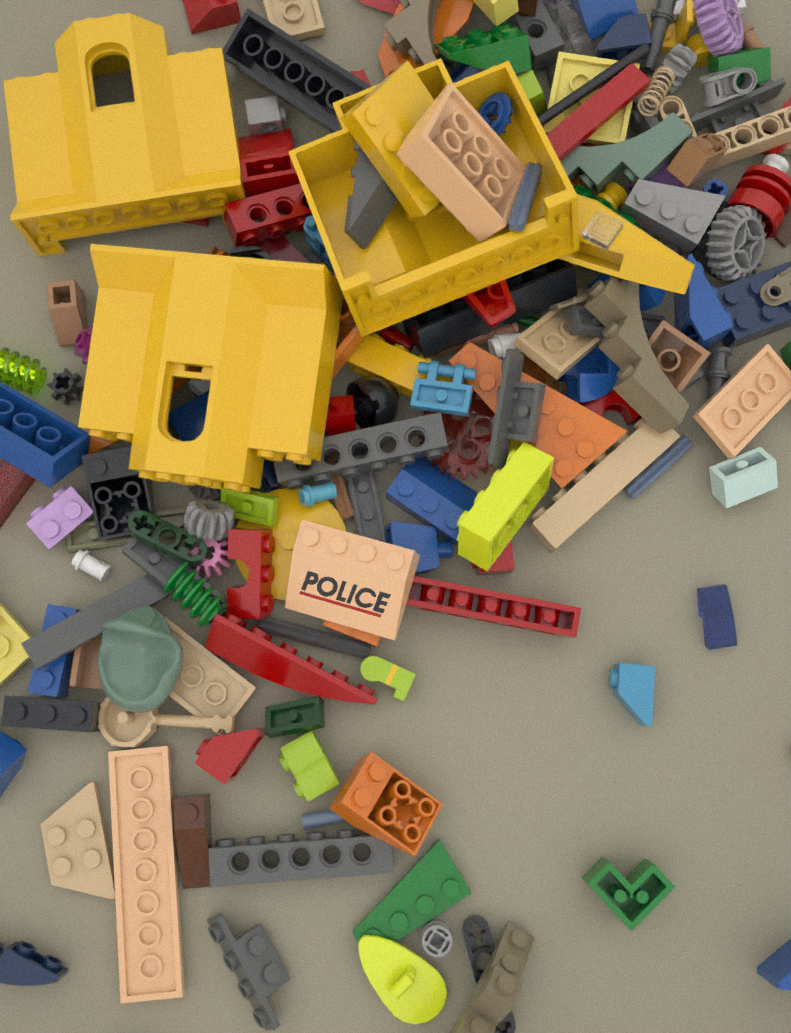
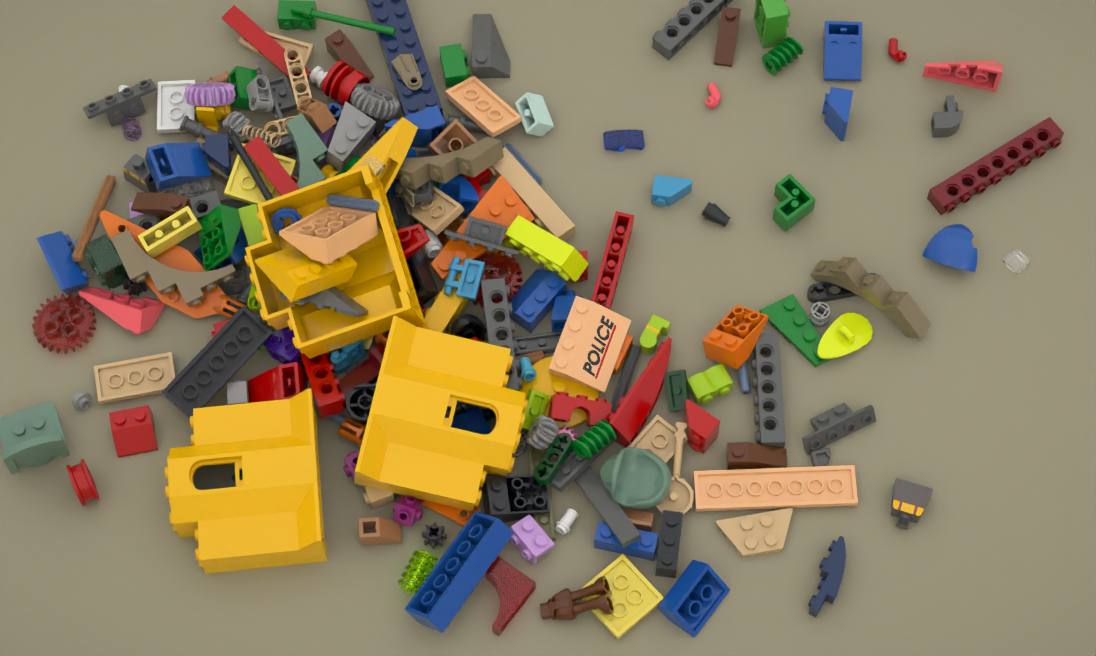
camera: 85 degrees left, 15 degrees down
none -> black cone [701,202,731,227]
none -> dark grey tile [810,447,830,467]

